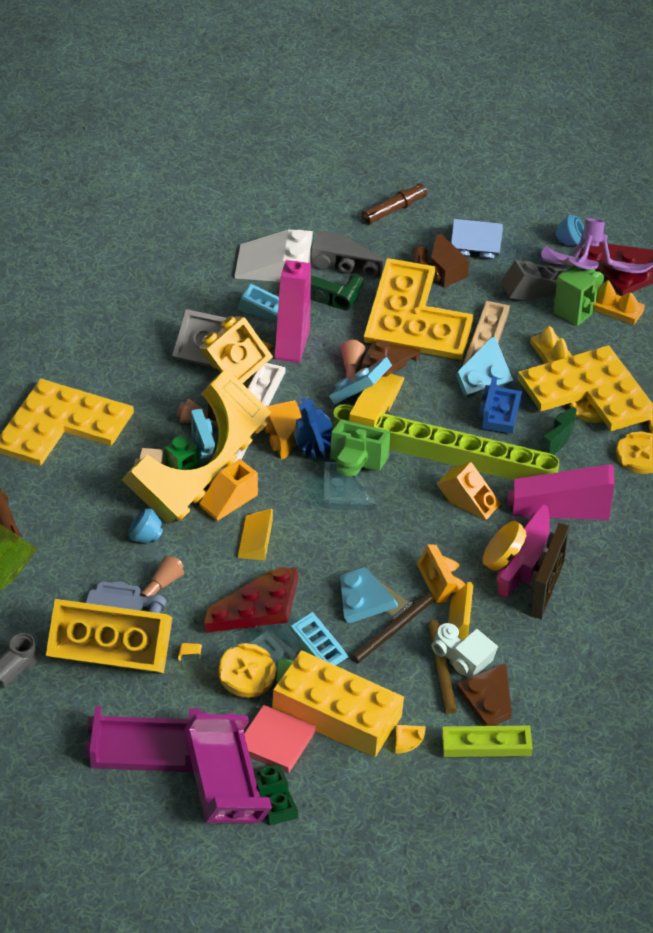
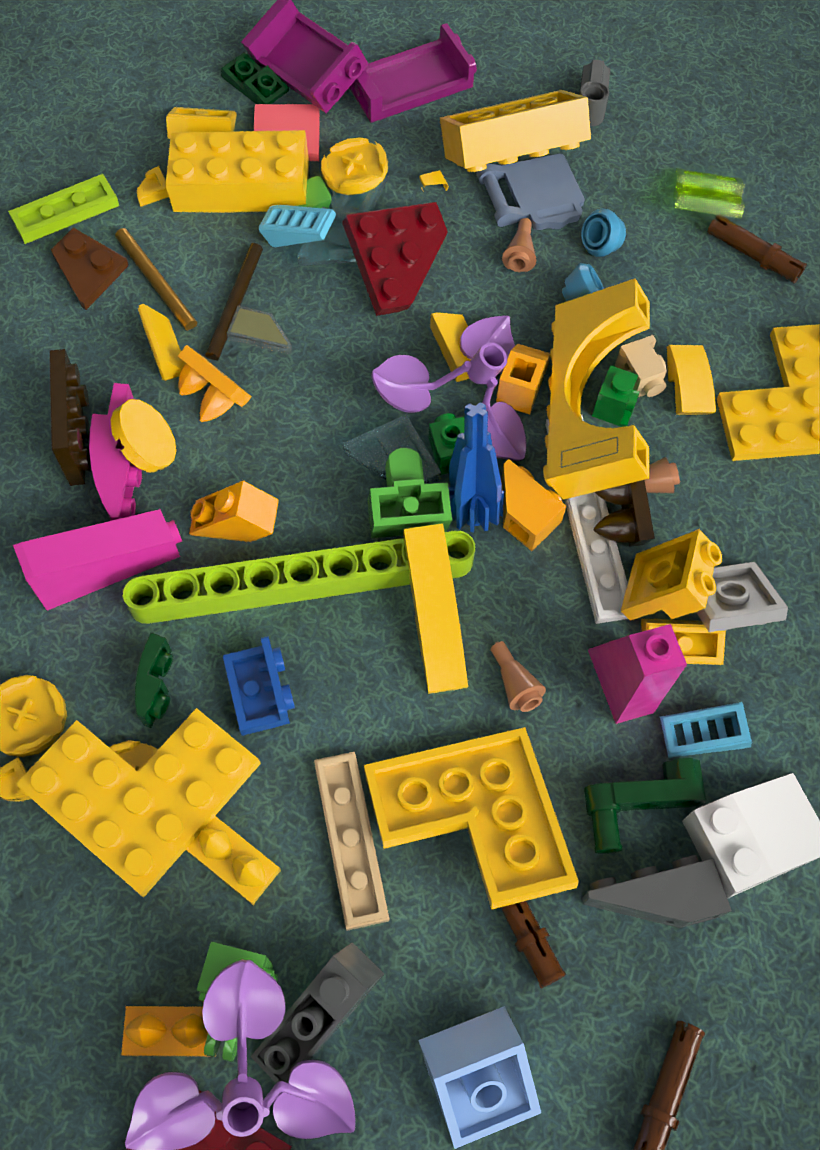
camera: 150 degrees right, 20 degrees up
medium azure wing [191,409,215,465] -> none
medium azure wing [329,357,392,405] -> none
medium azure wing [340,567,398,623] -> none
reddish brown wing [361,340,420,377] -> none
reddish brown slope [431,233,469,288] -> none
light aqua brick [431,623,498,678] -> none
medium azure wing [456,337,513,397] -> none
none -> yellow slope [166,107,237,139]
none -> medium lavender plant [371,316,526,461]
none -> green brick [428,413,464,475]
none -> dark azure cone [581,208,626,257]
none -> yellow slope [667,345,716,415]

